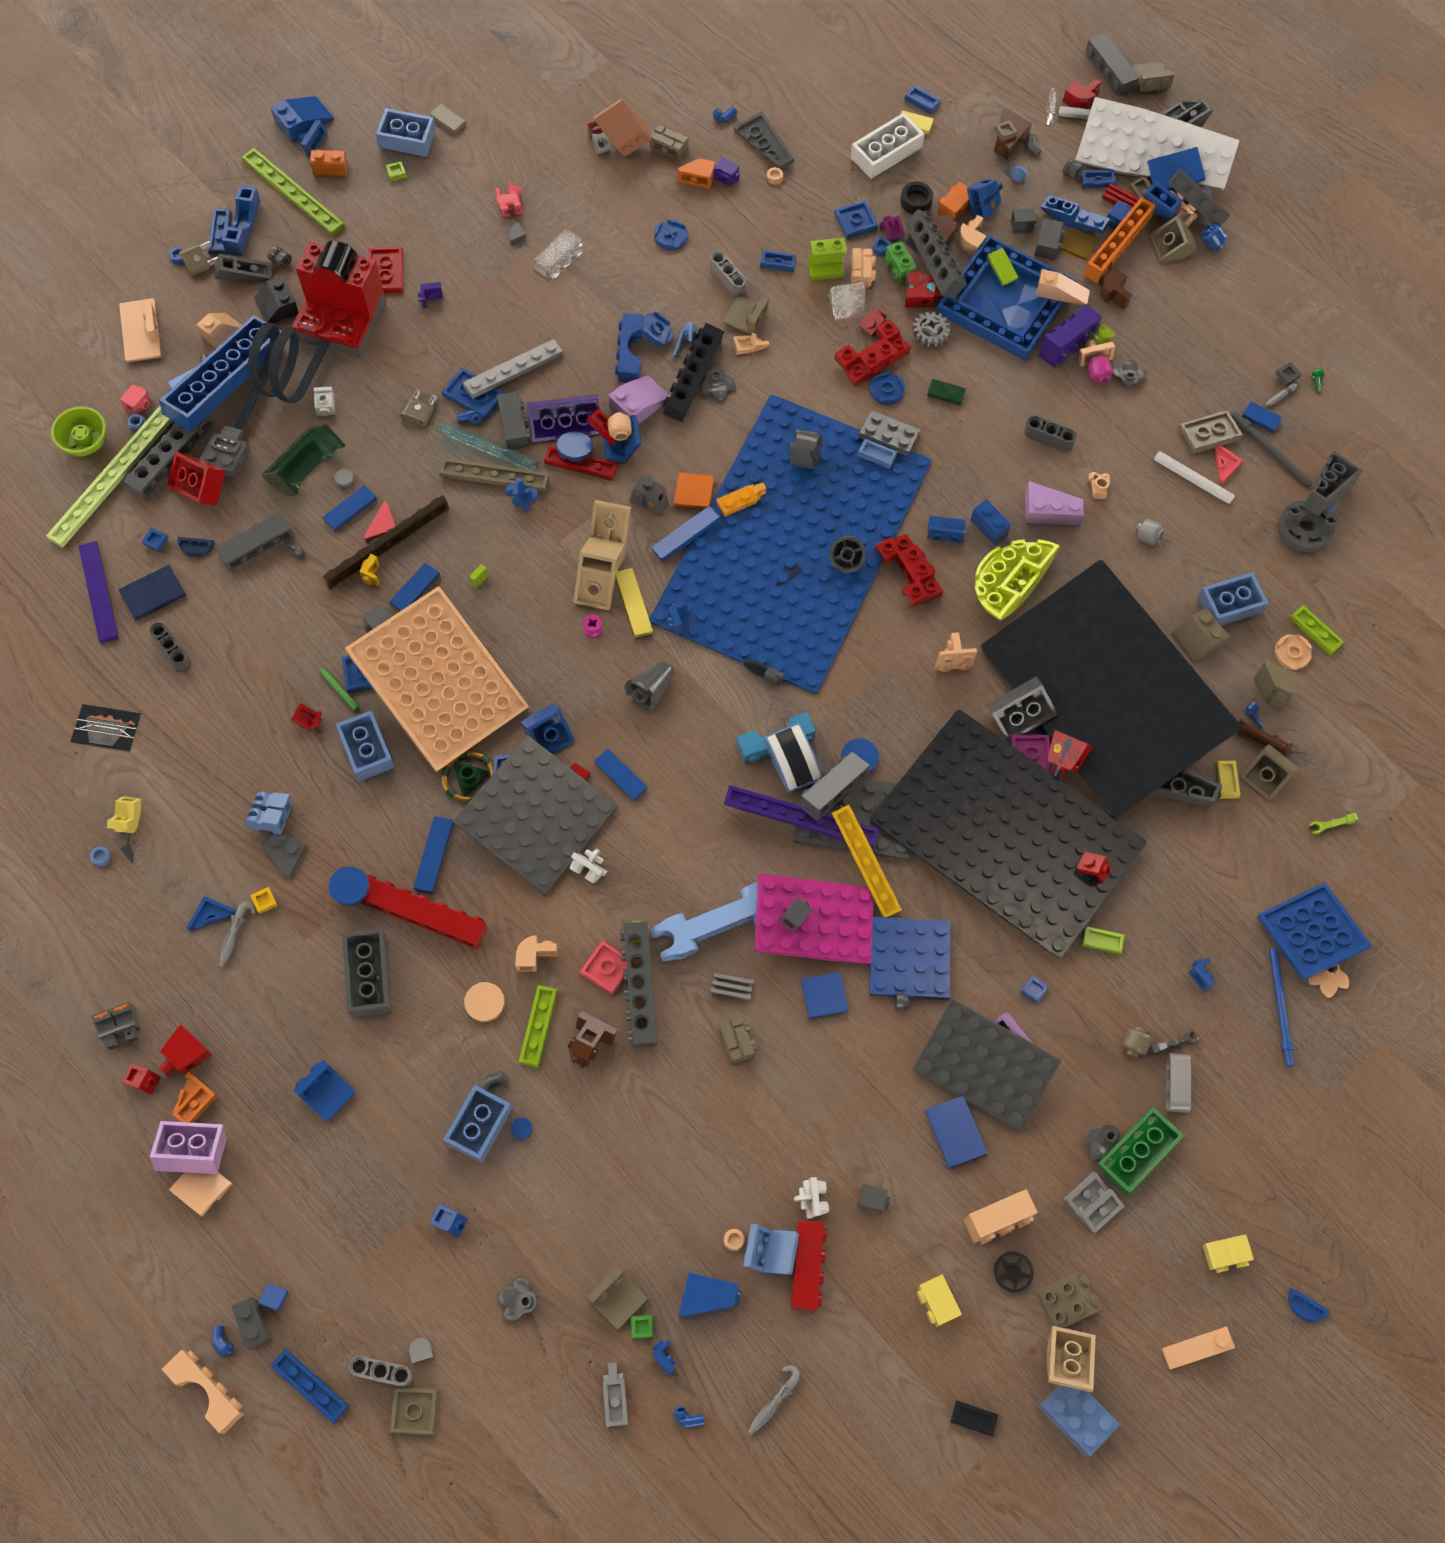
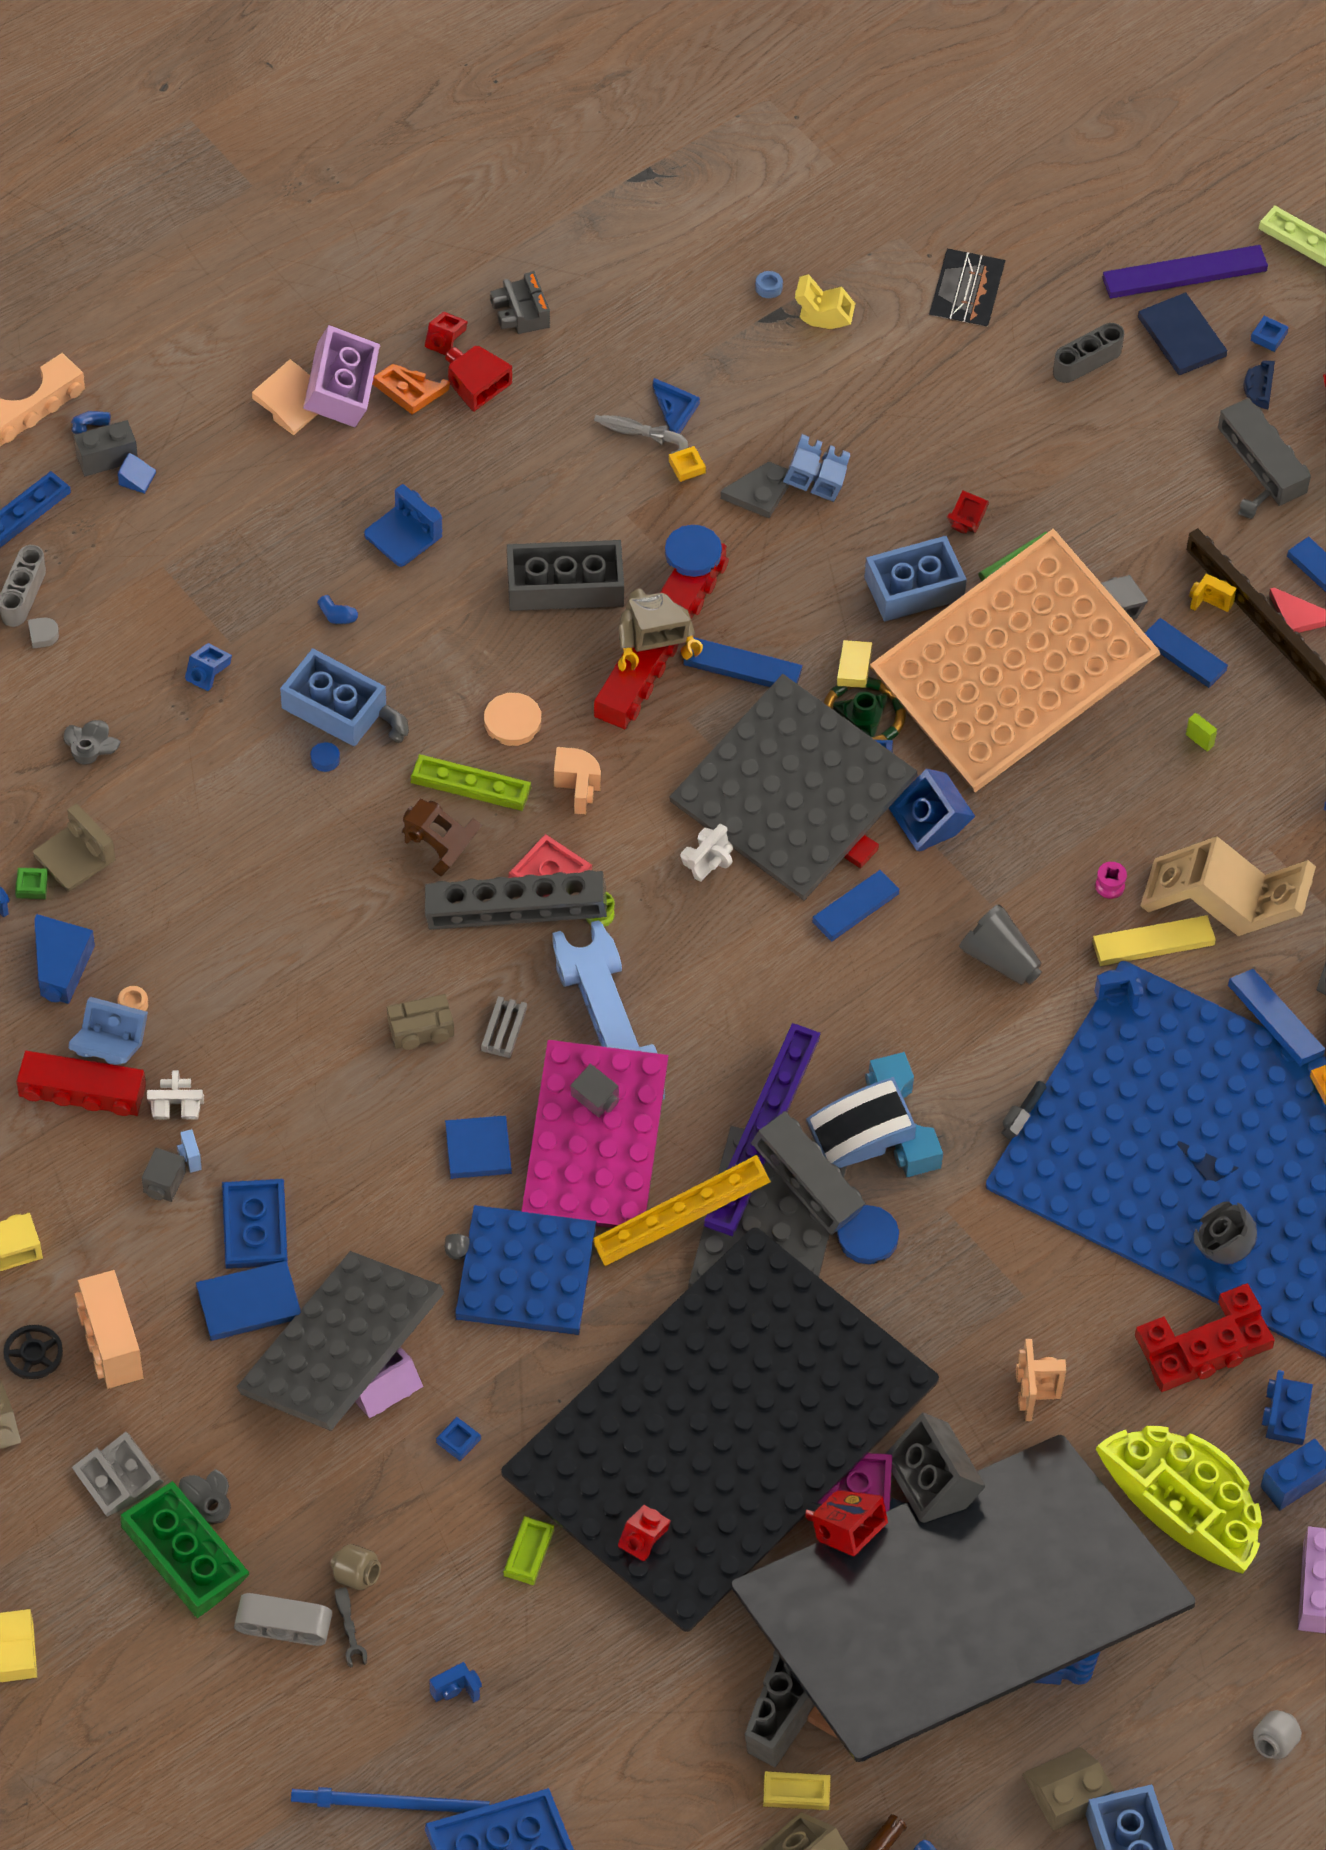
camera: 95 degrees right, 10 degrees down
none -> light blue plate [177,1129,202,1173]
none -> blue tile [222,1179,288,1269]
none -> blue arm [317,595,358,624]
none -> dark tan torso [618,589,703,671]
none -> light yellow tile [837,640,872,688]

